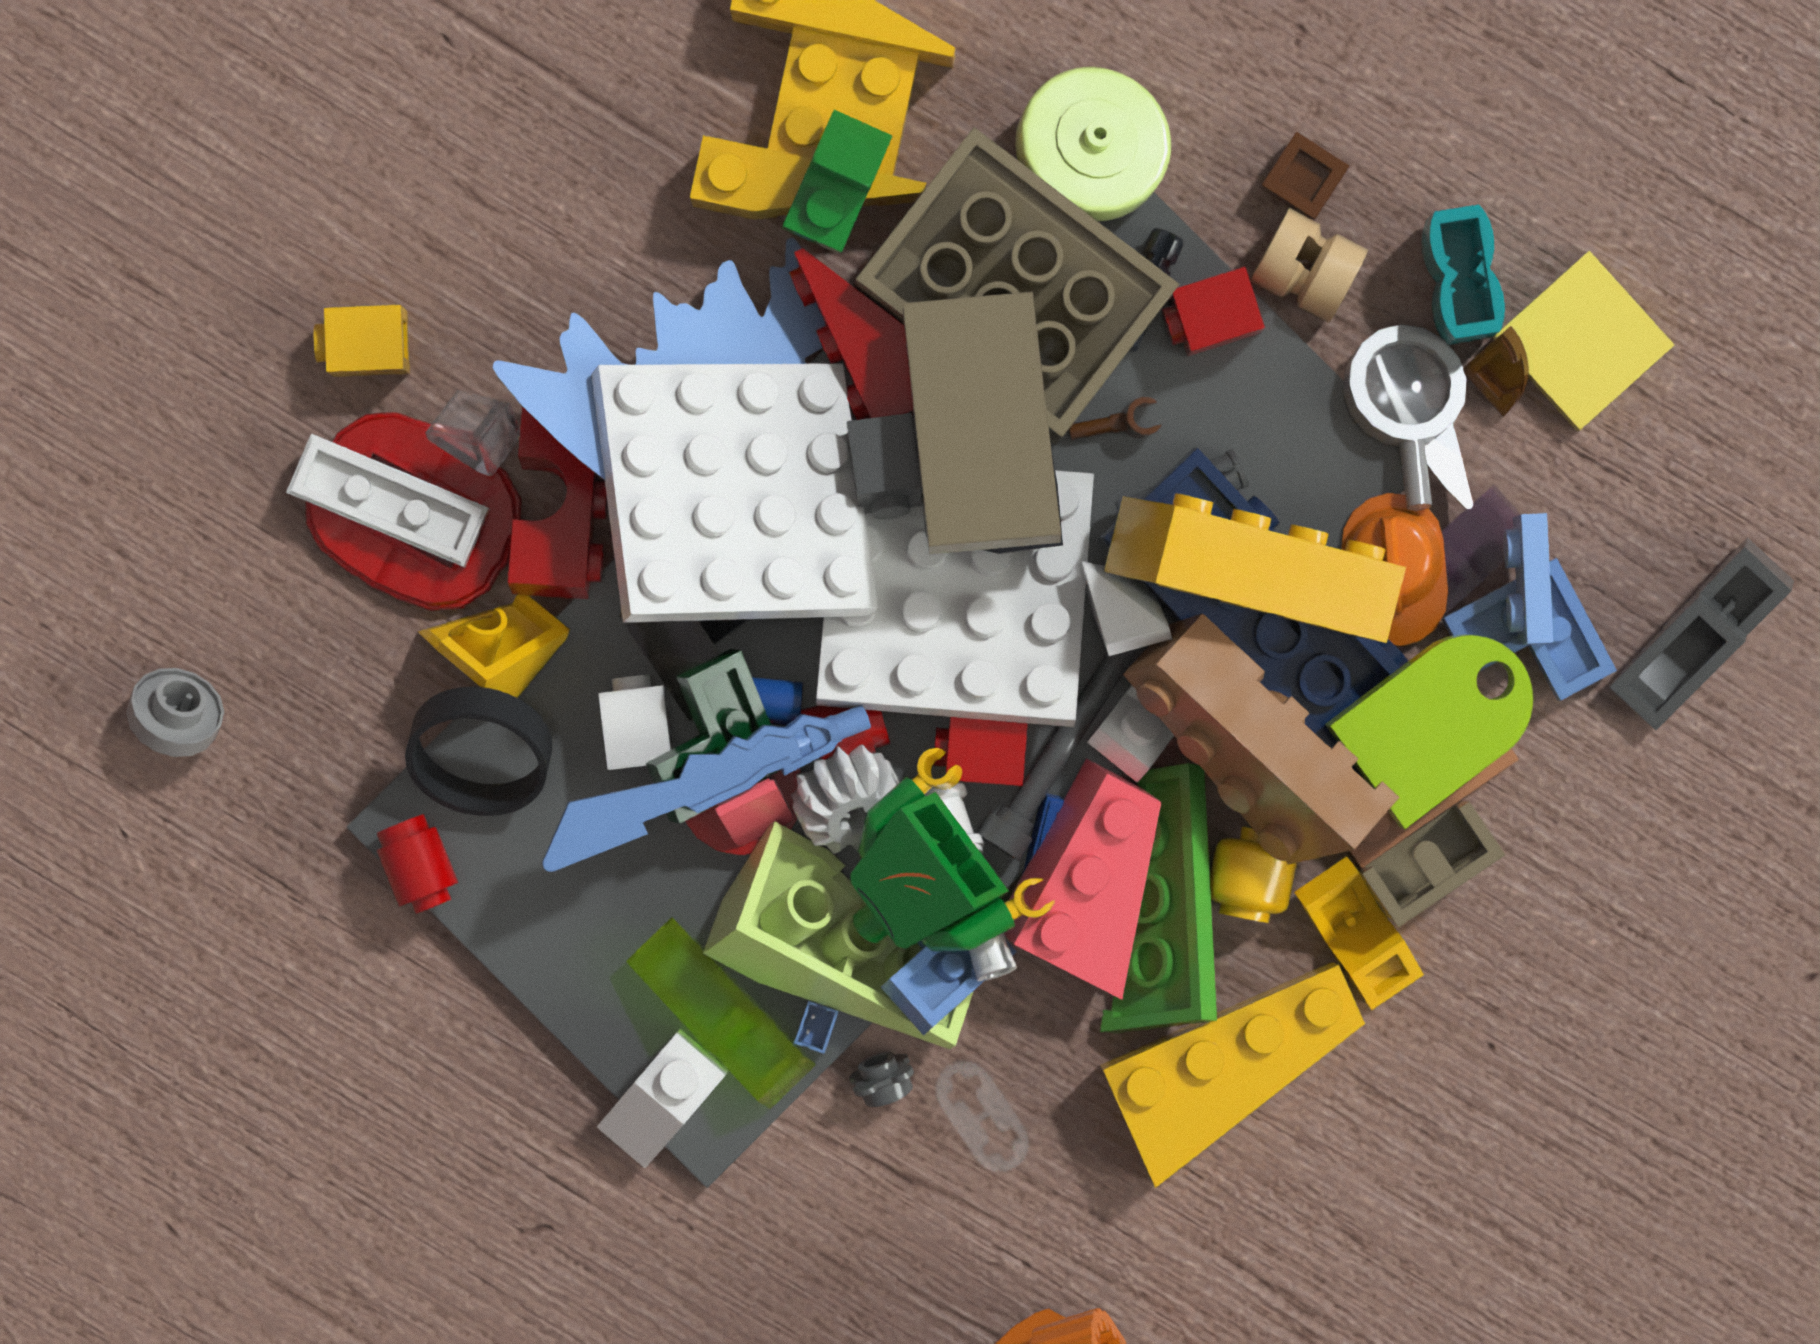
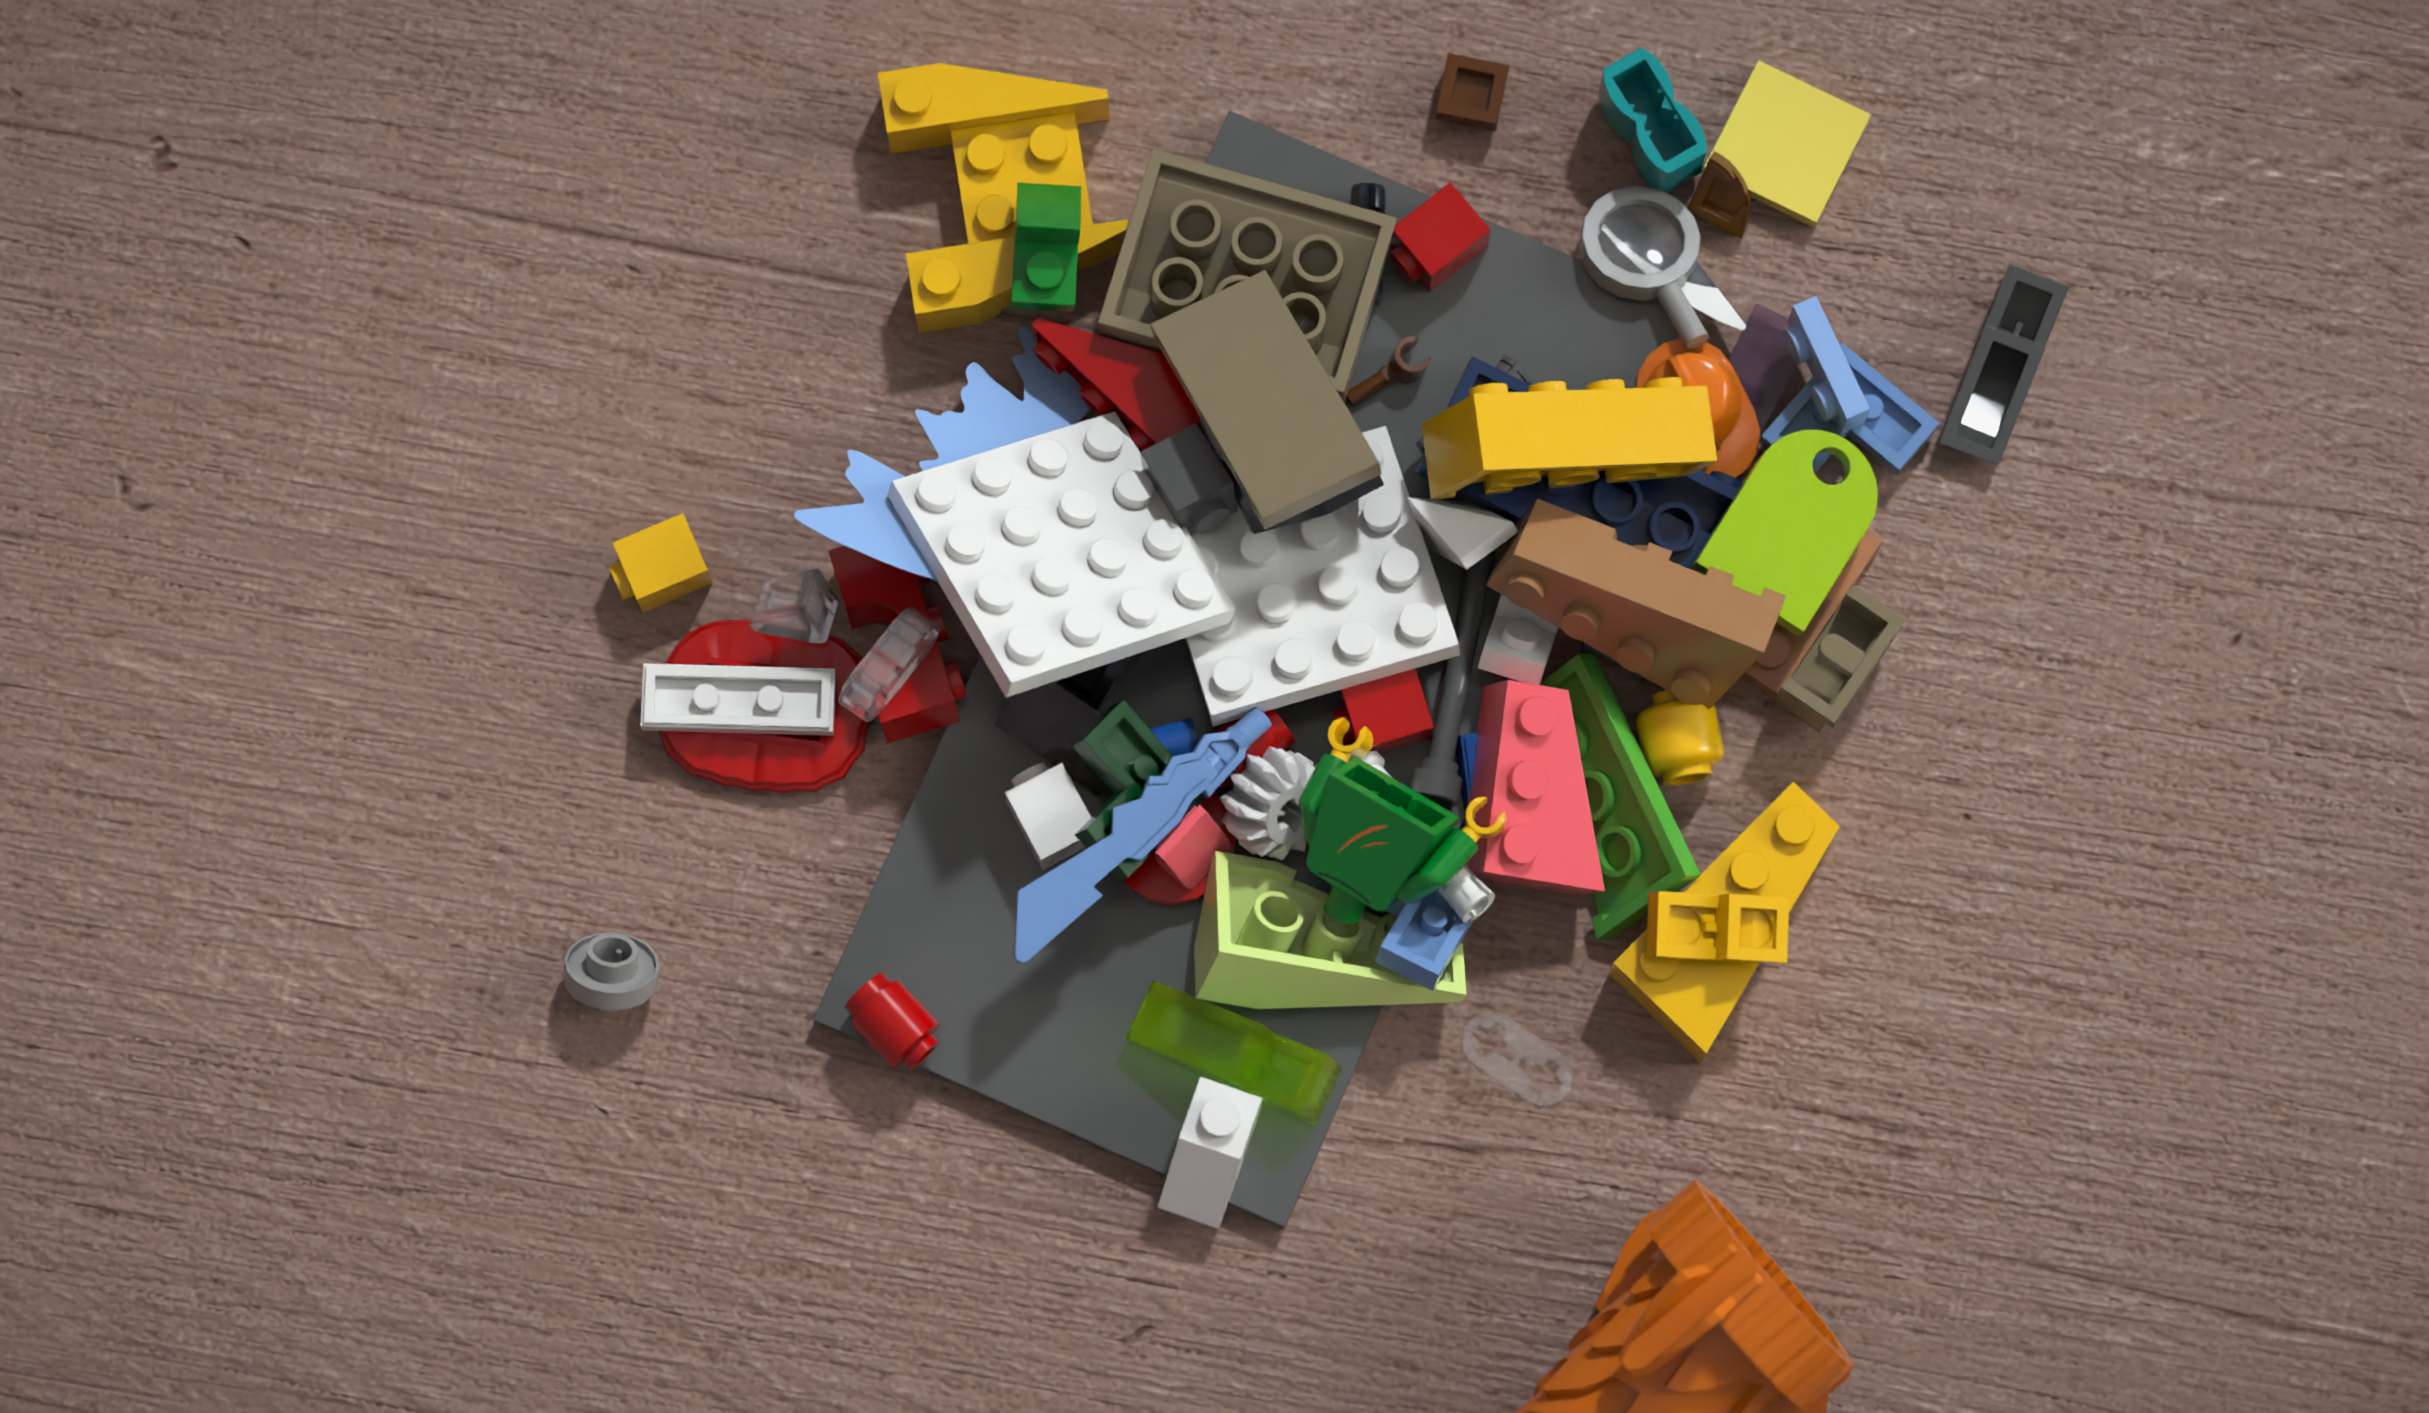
camera: 20 degrees left, 10 degrees down
black tyre [405,687,552,816] -> none
yellow slope [418,595,570,698] -> none
medium blue piece [794,1000,839,1054] -> none
dark grey plate [849,1052,914,1107] -> none
yellowish green wheel [1015,67,1171,221] -> none
tan wheel [1250,208,1368,323] -> none
yellow slope [1294,856,1424,1011] -> none
none -> clear beam [838,607,939,722]
none -> yellow slope [1646,891,1789,963]

